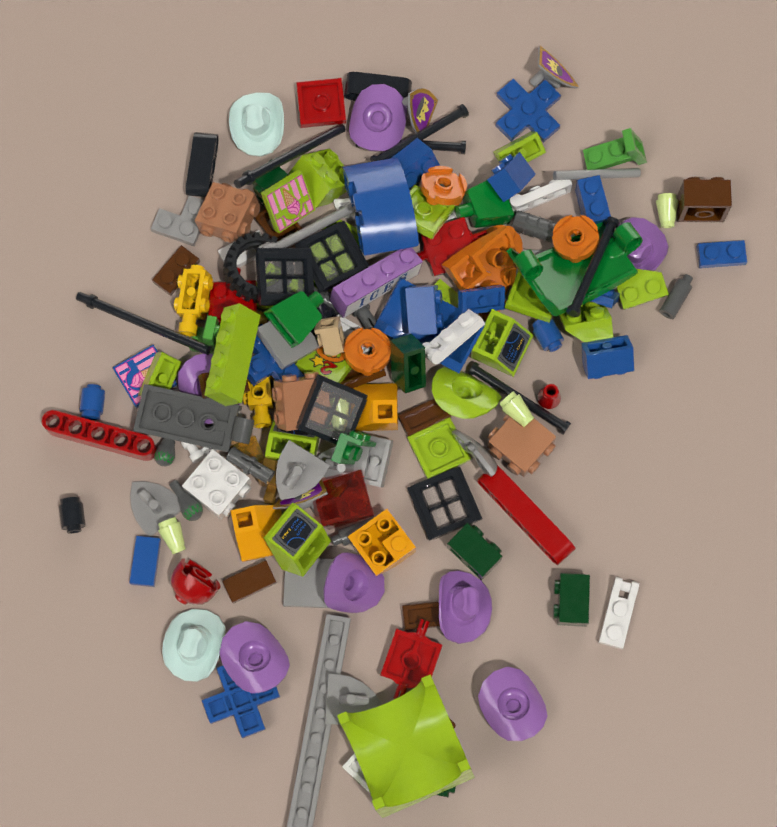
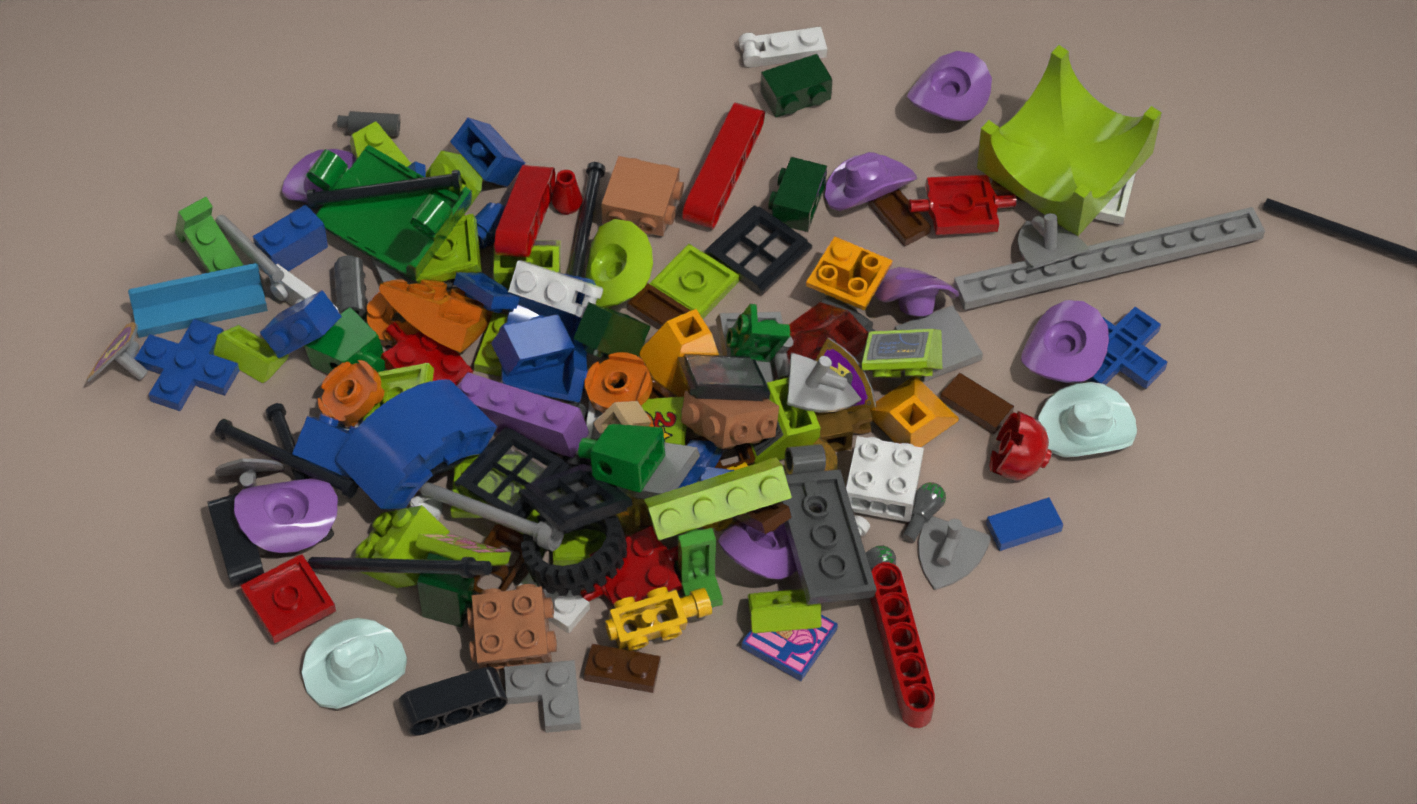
camera: 120 degrees left, 20 degrees down
black brick [59,497,86,534] -> none
black bar [76,292,211,355] -> none
blue brick [79,384,105,420] -> none
yellowish green cone [158,517,186,554] -> none
dark grey pin [226,447,275,485] -> none
light grey brick [452,429,497,476] -> none
yellowish green cone [499,391,534,427] -> none
orange plate [552,215,600,263] -> none
yellowish green cone [656,193,679,228] -> none
reddish brown brick [677,177,732,222] -> none
blue plate [697,240,747,269] -> none
none -> dark azure panel [128,263,268,338]
none -> red beam [495,165,556,258]

